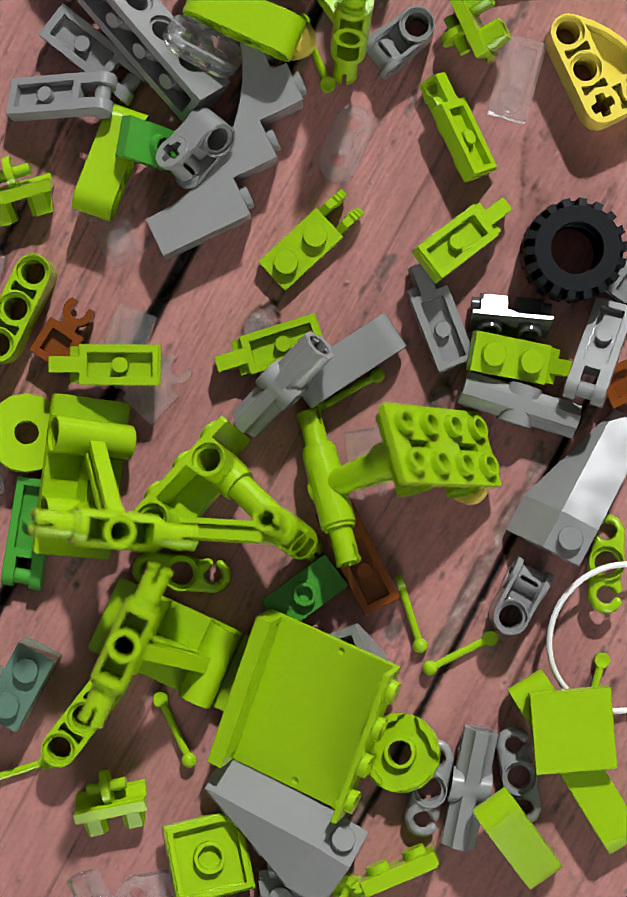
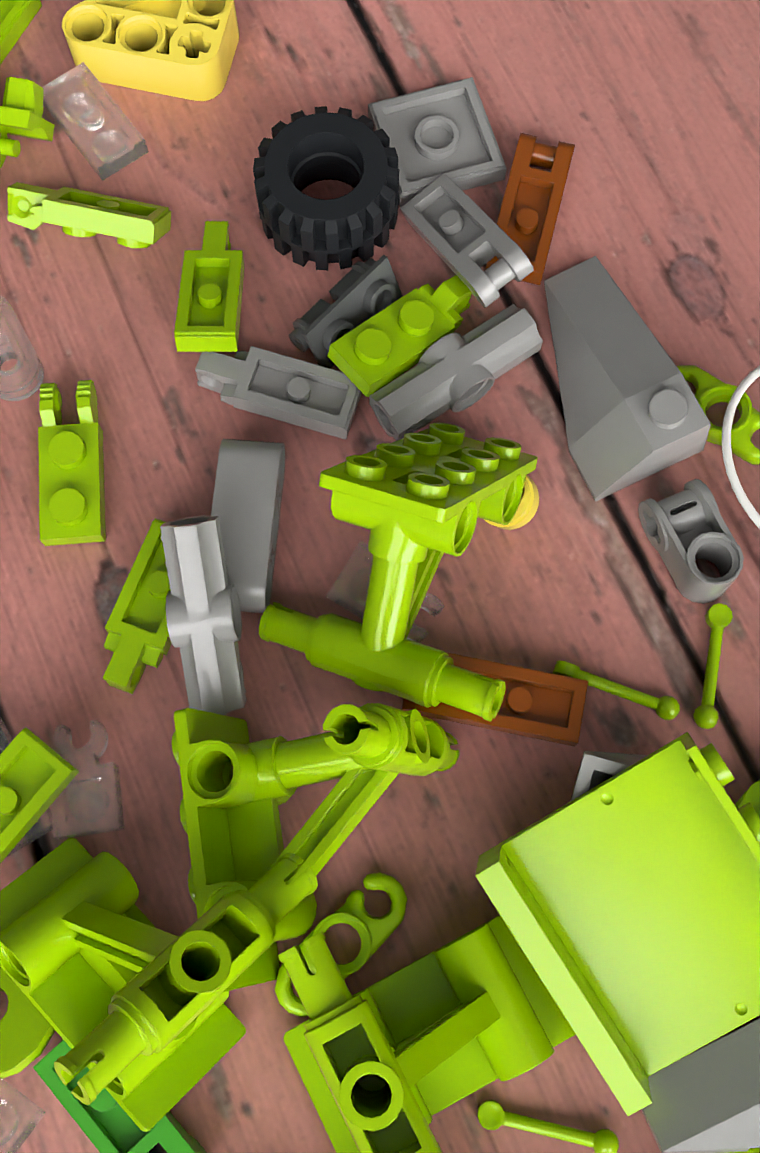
camera: 55 degrees left, 15 degrees down
bright green plate [262,553,349,621] -> none
lime hinge [312,367,385,411] -> none

